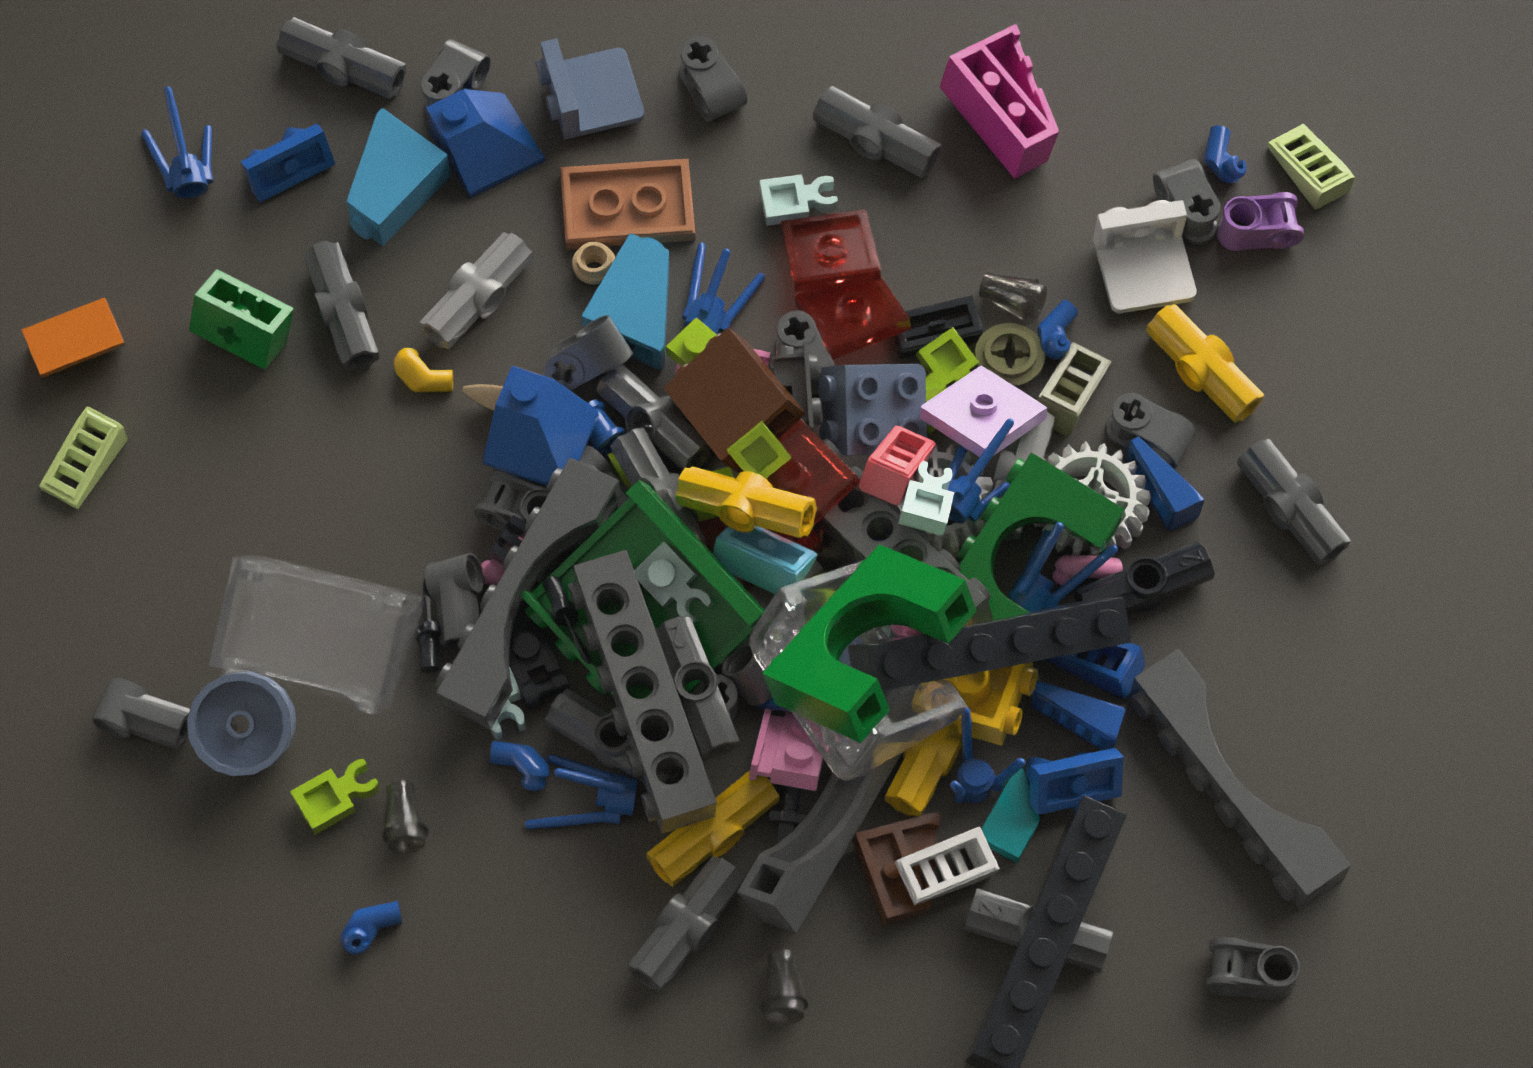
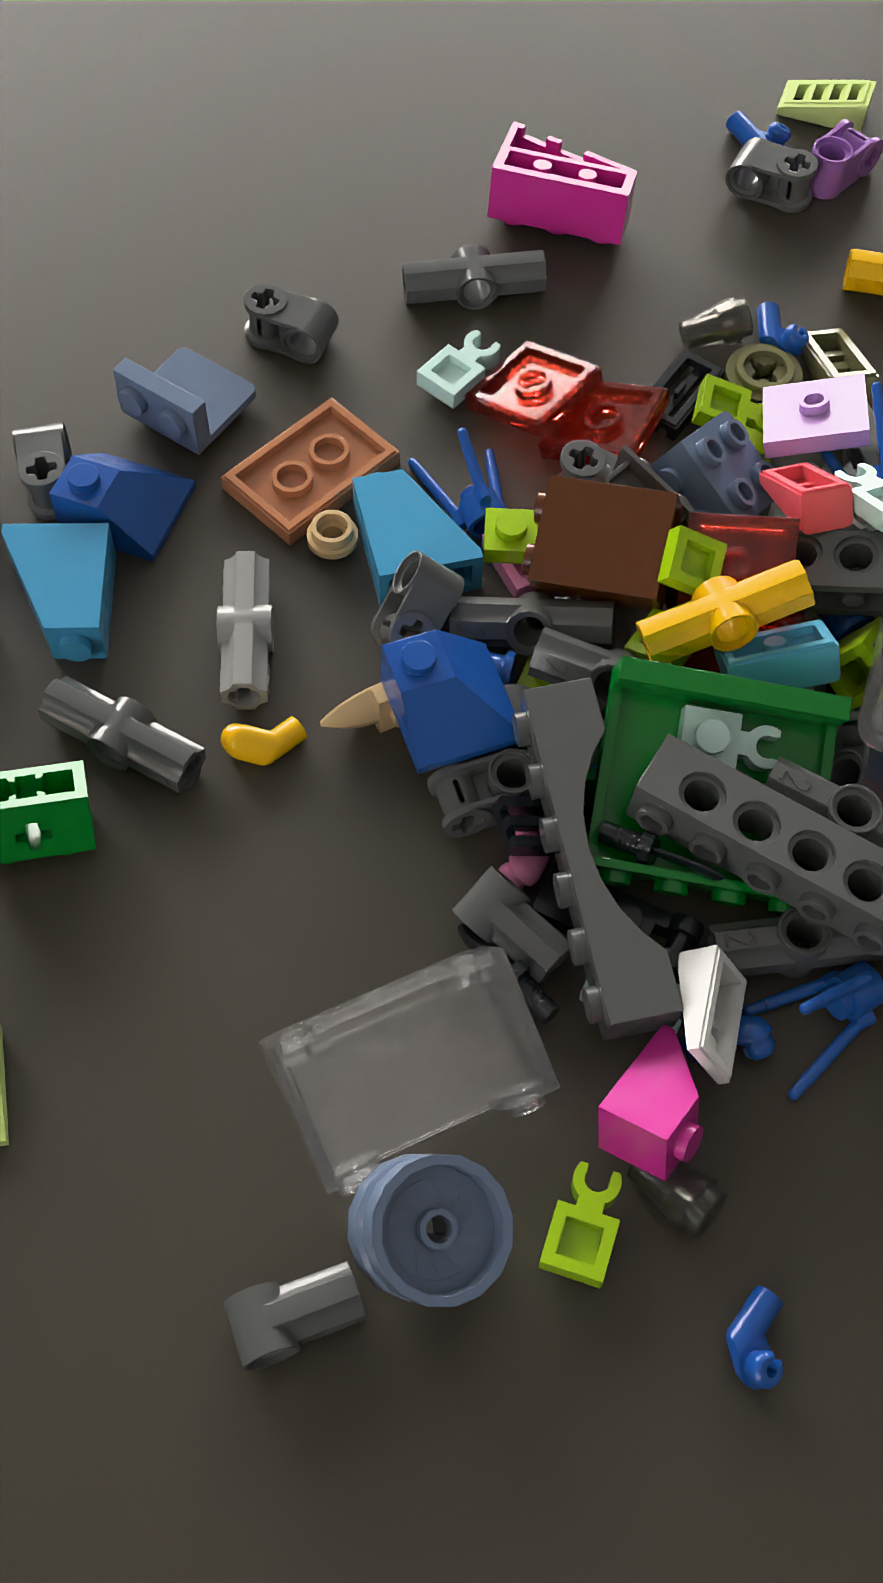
camera: 40 degrees left, 5 degrees down
white bracket [1093,200,1197,314] -> none
none -> dark pink slope [598,1024,703,1181]
none -> white slope [678,945,747,1085]

